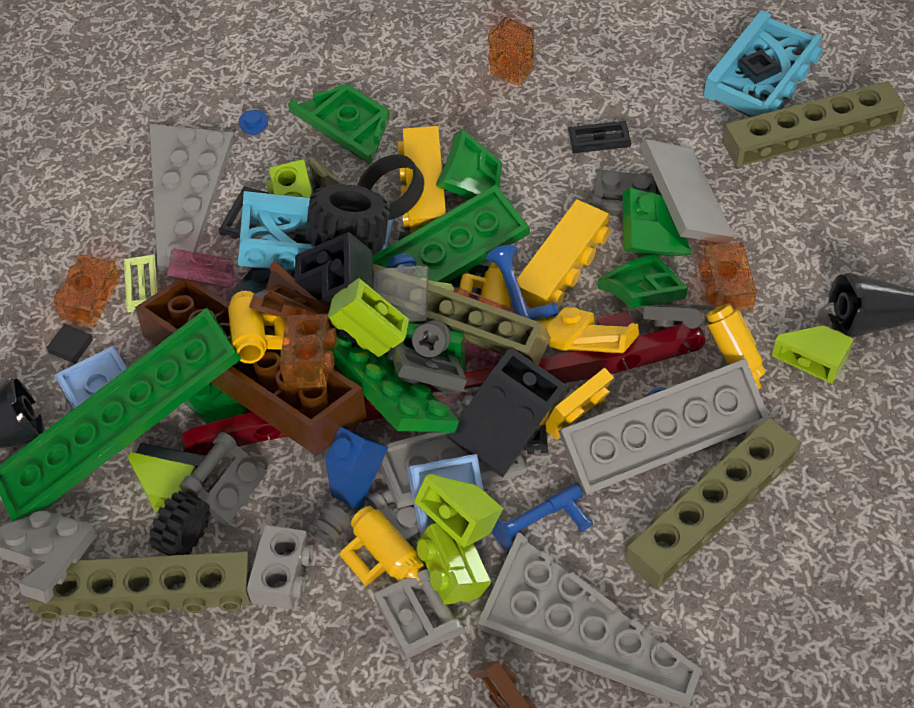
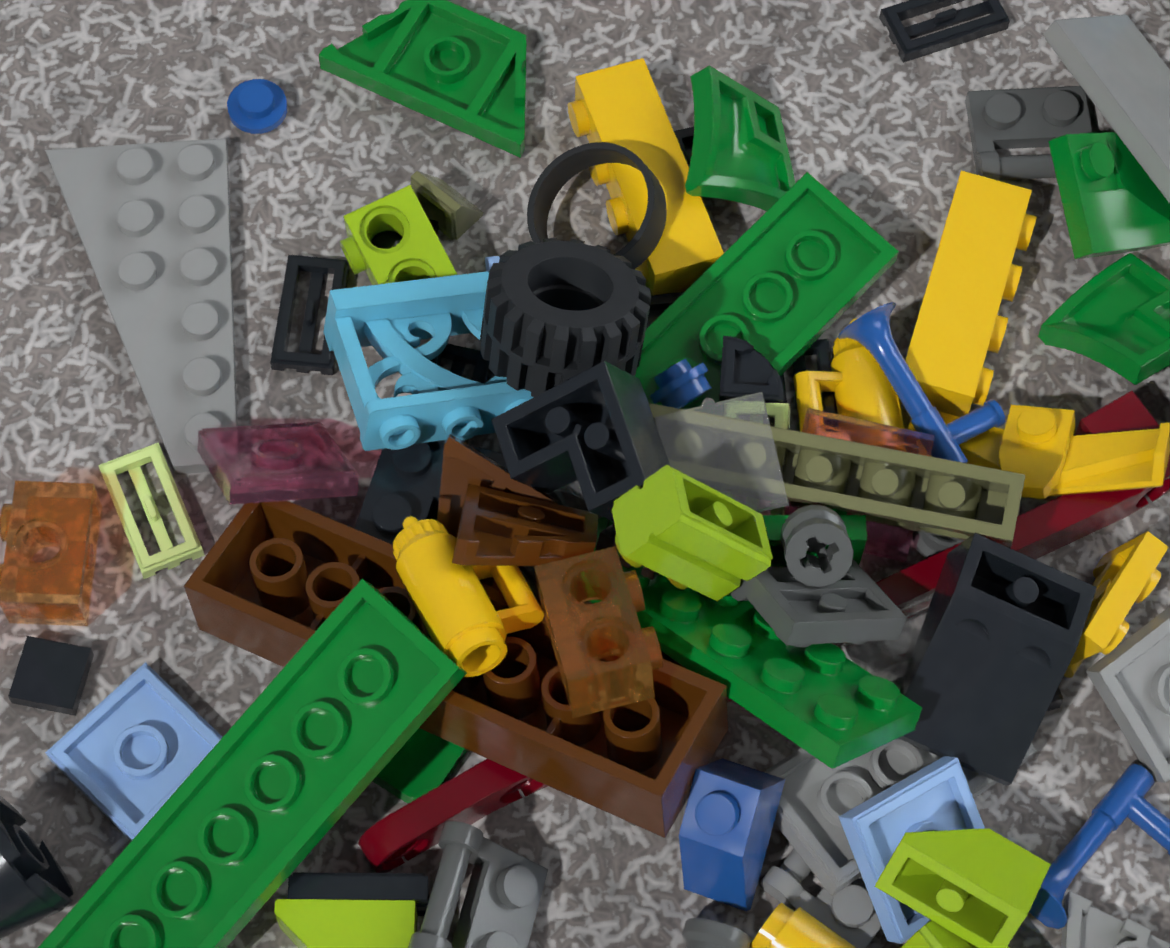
camera: 20 degrees left, 10 degrees up
none -> black tile [719,336,784,403]

